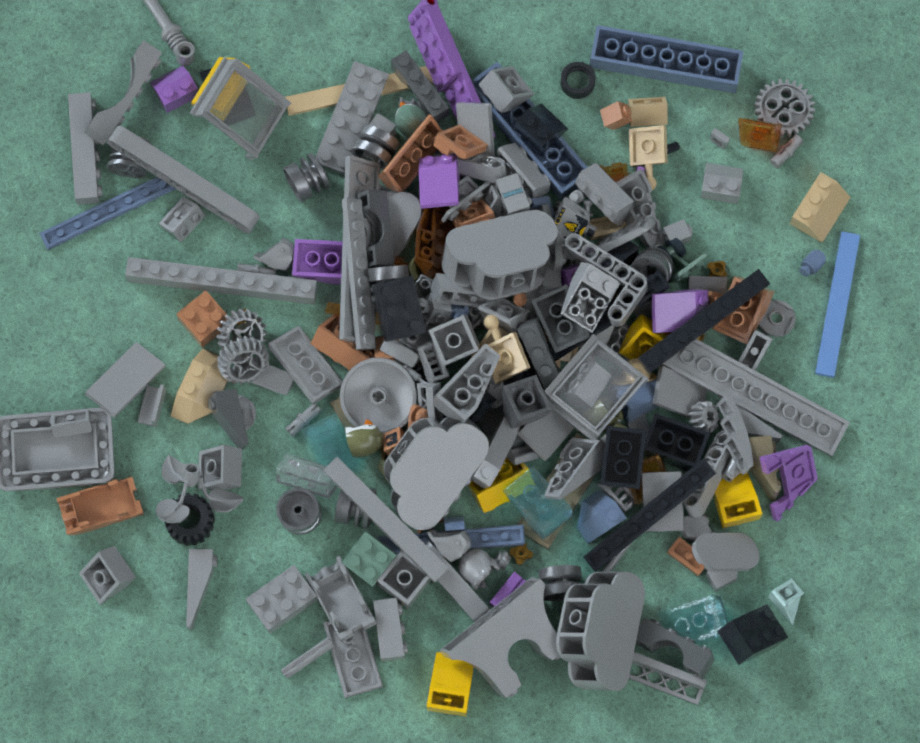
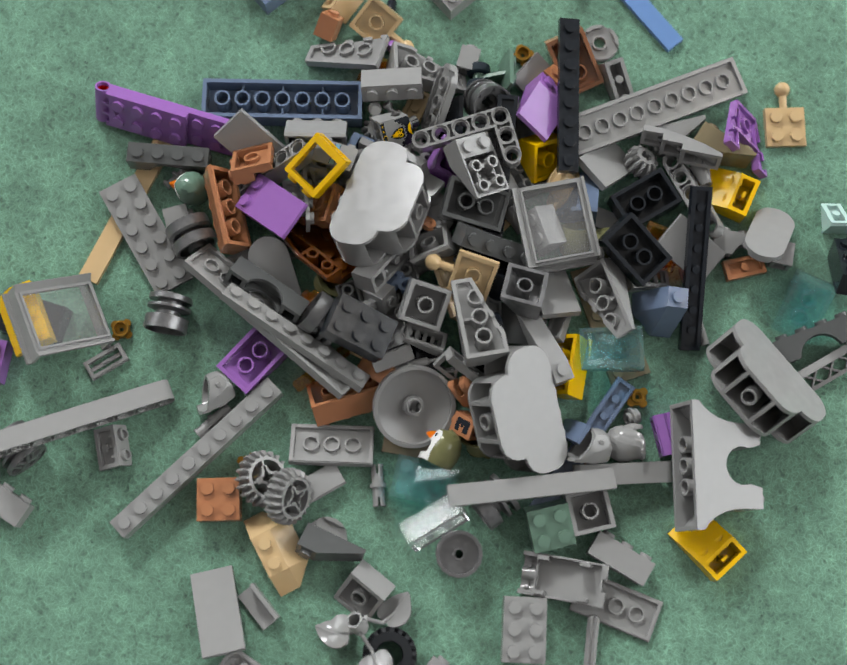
camera: 55 degrees left, 5 degrees up
sand blue tile [39,177,176,250] -> none
light grey slope [479,66,534,113] -> none
black slope [515,104,568,154] -> none
flat silver wheel [539,565,582,601] -> none
black tyre [560,61,596,99] -> none
none -> light grey tile [83,342,130,381]
none -> pearl gold plate [111,319,133,341]
none -> yellow window [284,132,352,198]
none -> light grey wing [305,34,390,70]
none -> tan plate [763,82,806,148]

